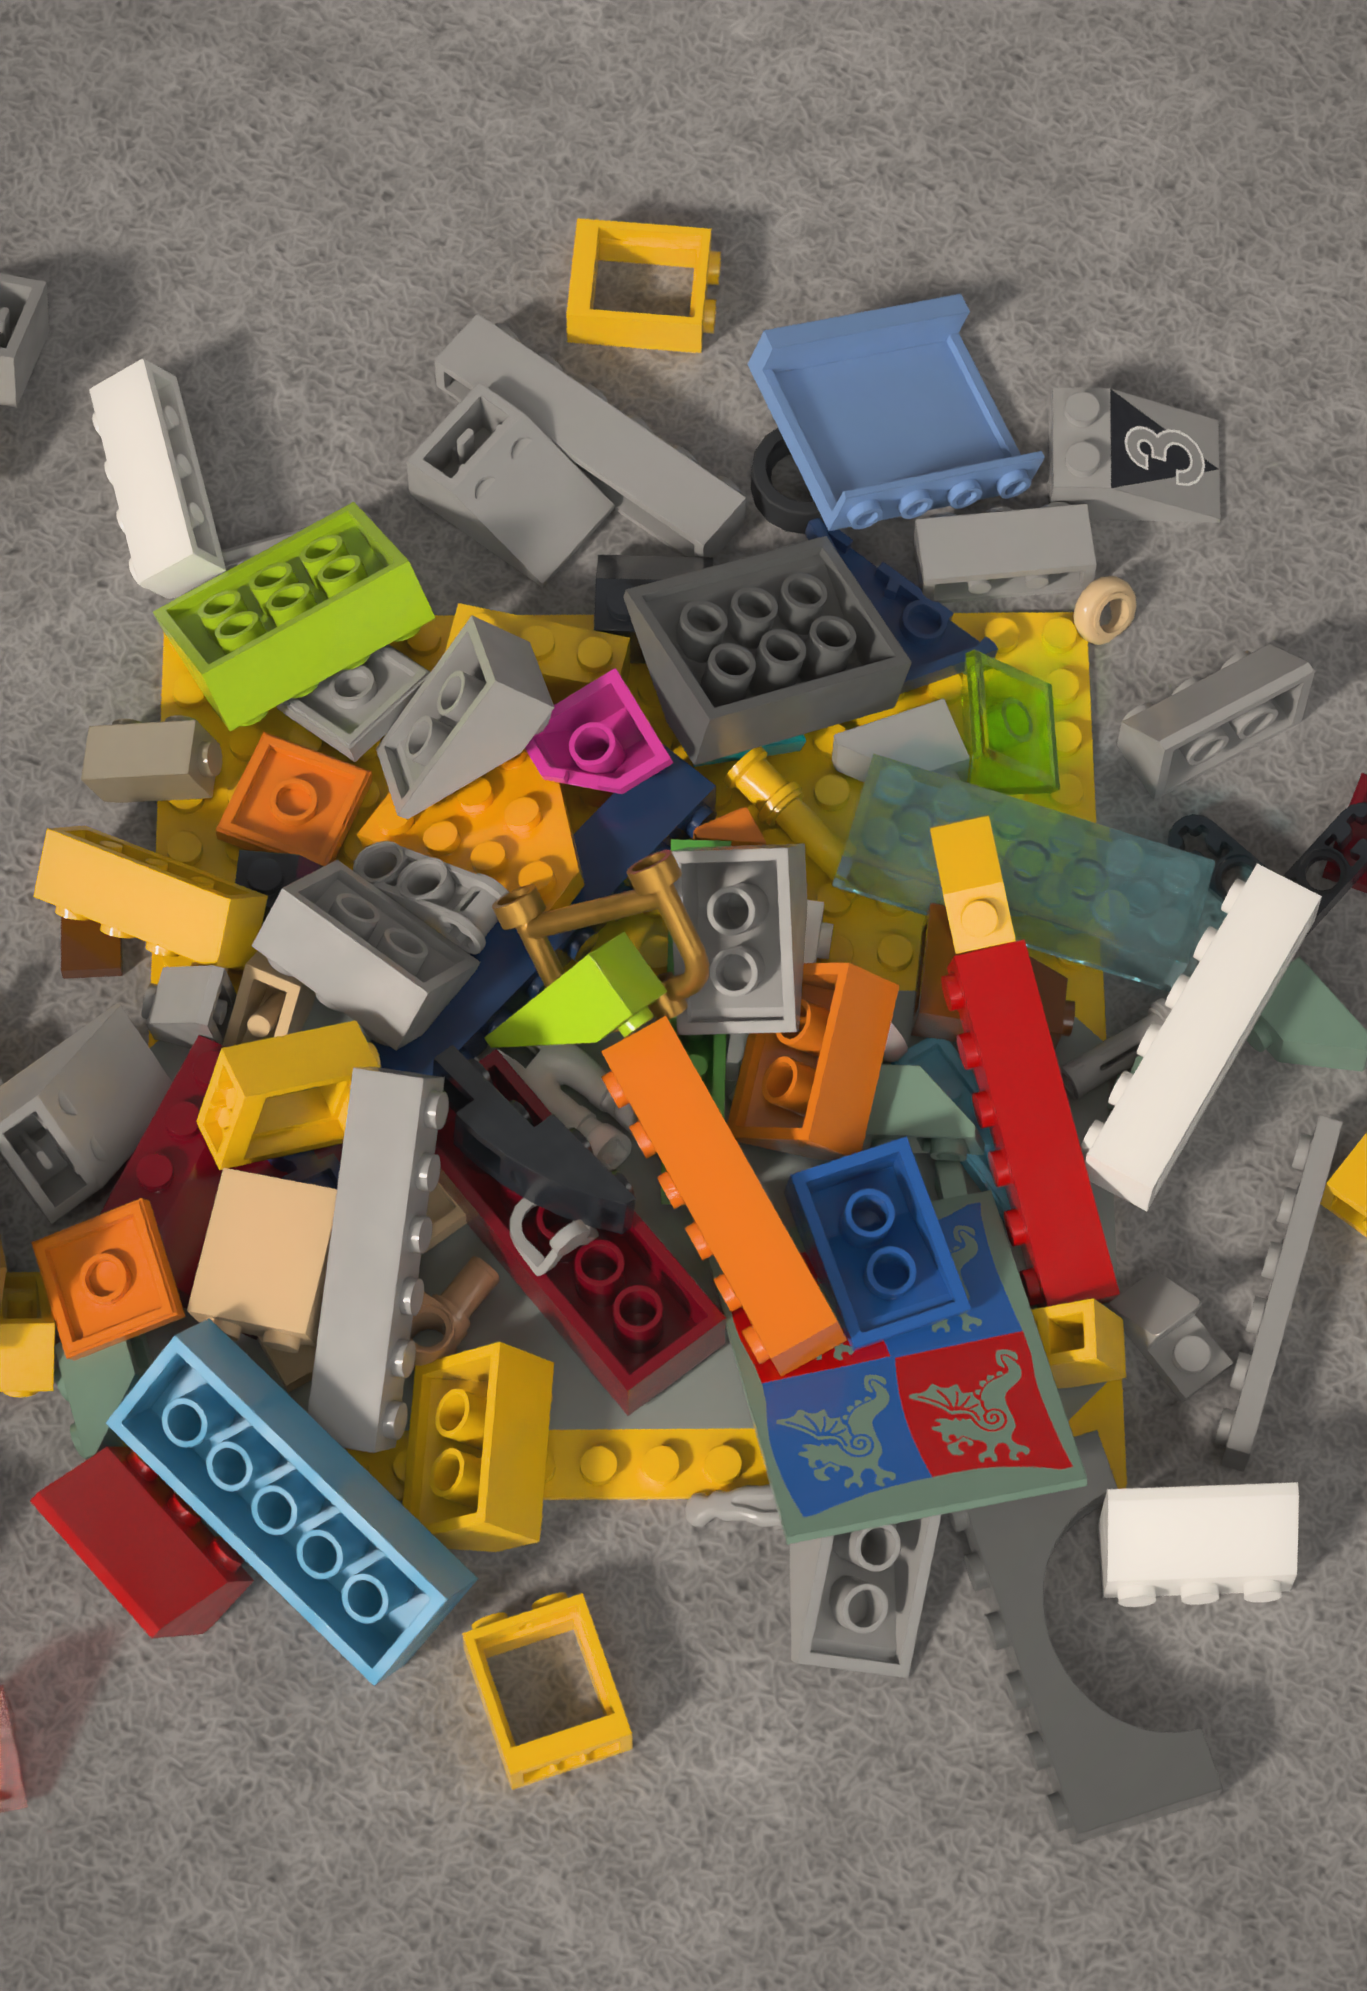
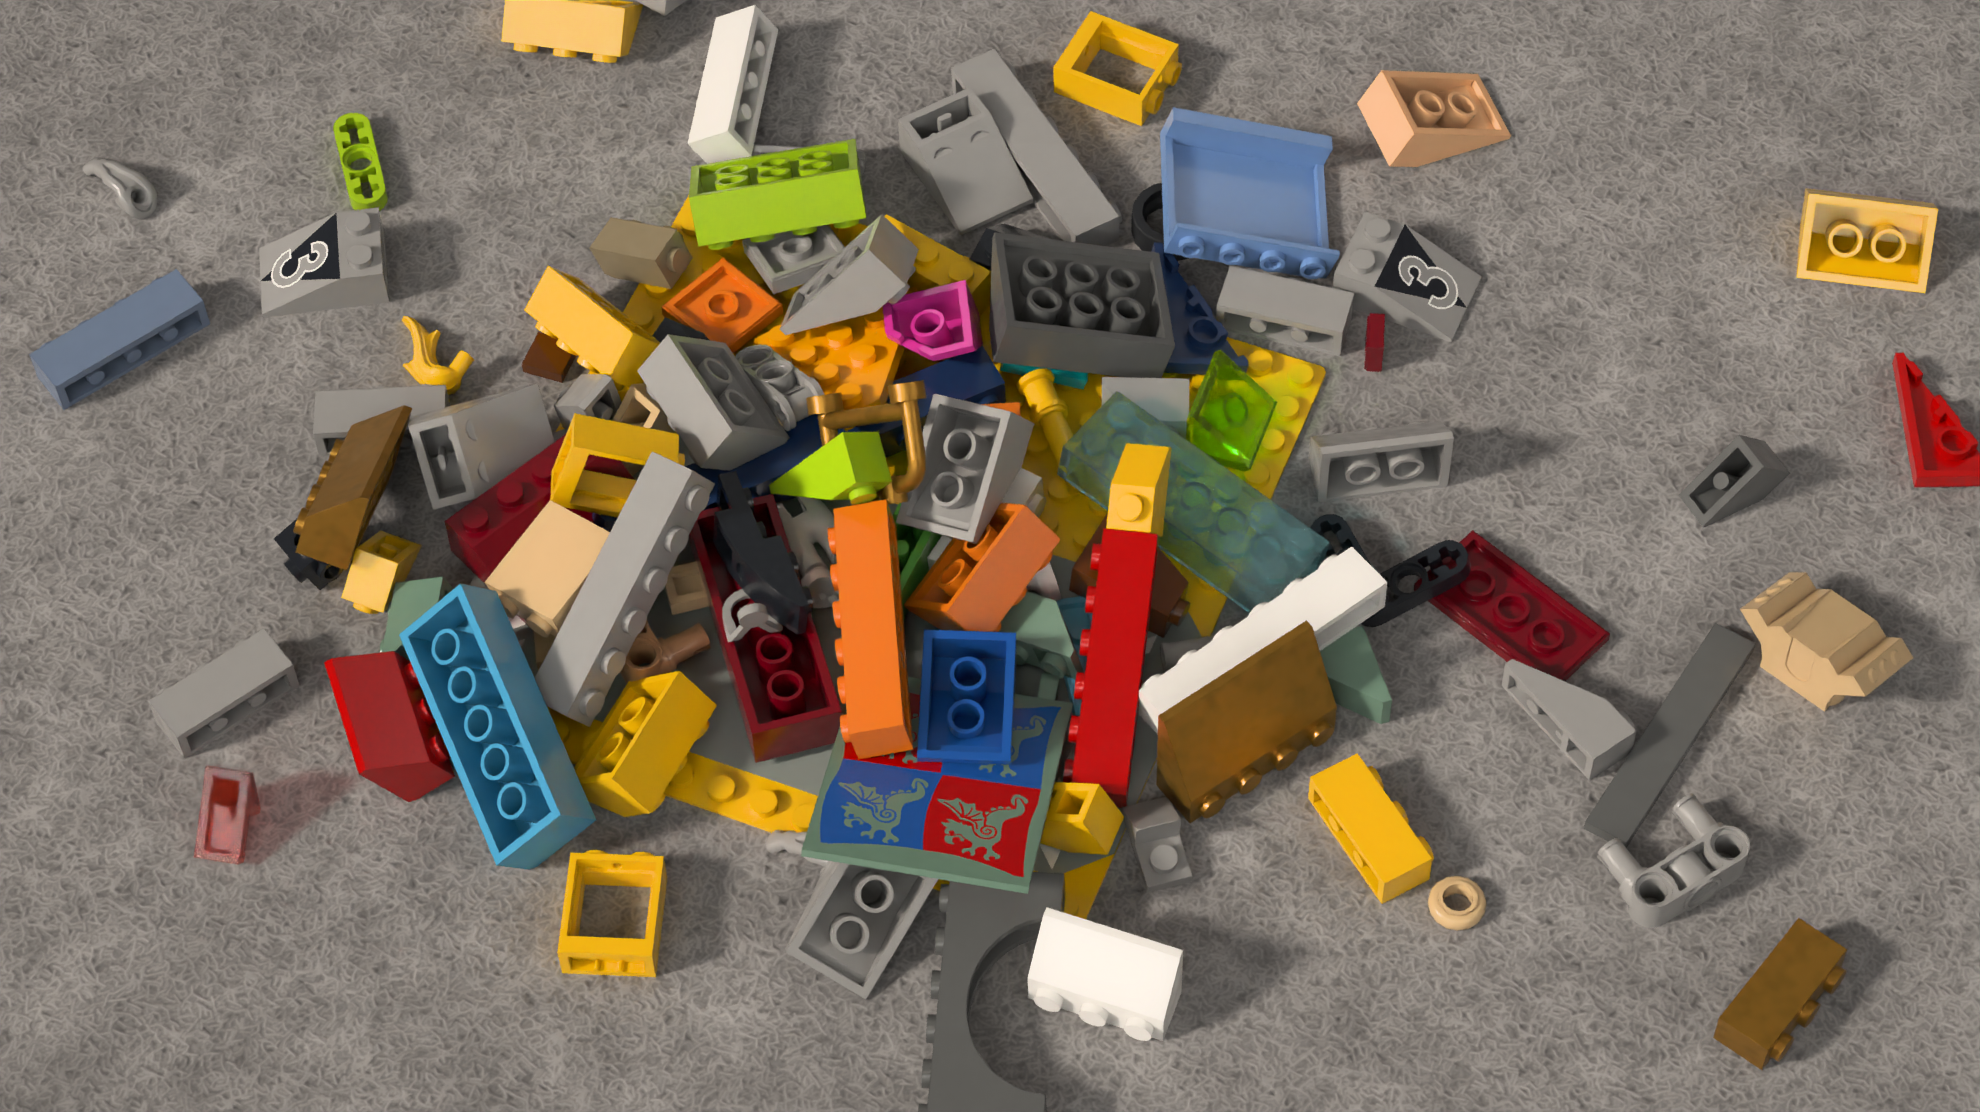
camera: 25 degrees right, 10 degrees down
orange plate [31,1198,186,1361] -> none
tan piece [1073,576,1137,645] -> none
light grey plate [1214,1115,1343,1472] -> none
none -> pearl gold slope [1156,620,1337,823]
none -> light nougat slope [1357,70,1511,167]
none -> dark red tile [1364,313,1385,372]

